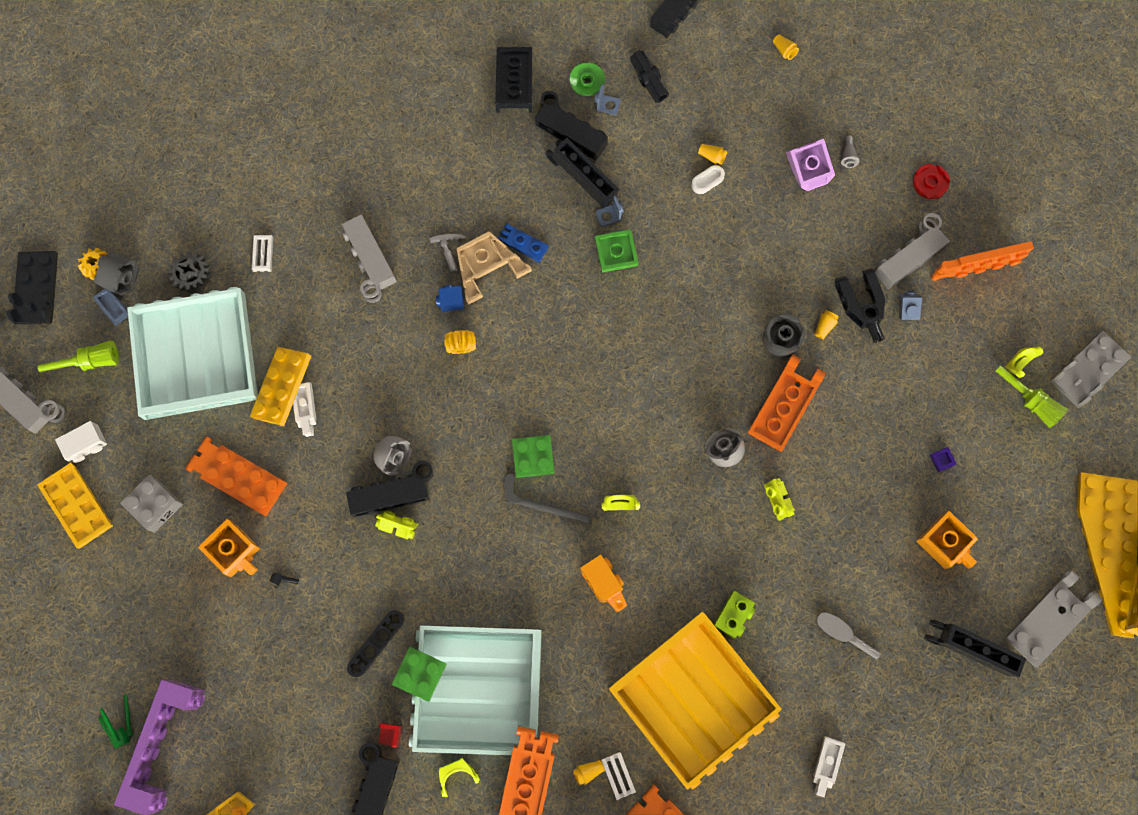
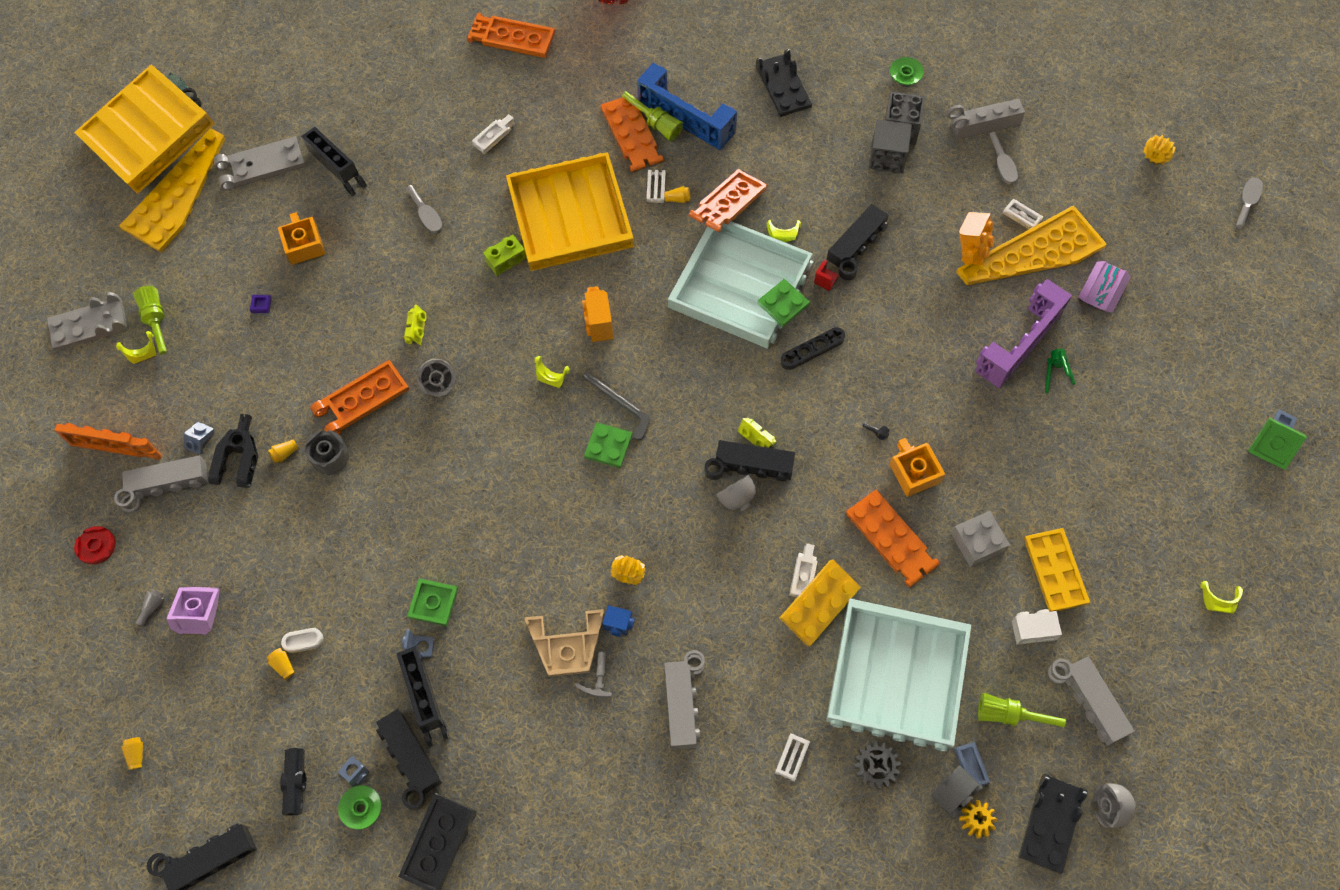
camera: 155 degrees left, 10 degrees down
blue hinge [497,224,549,263] -> none

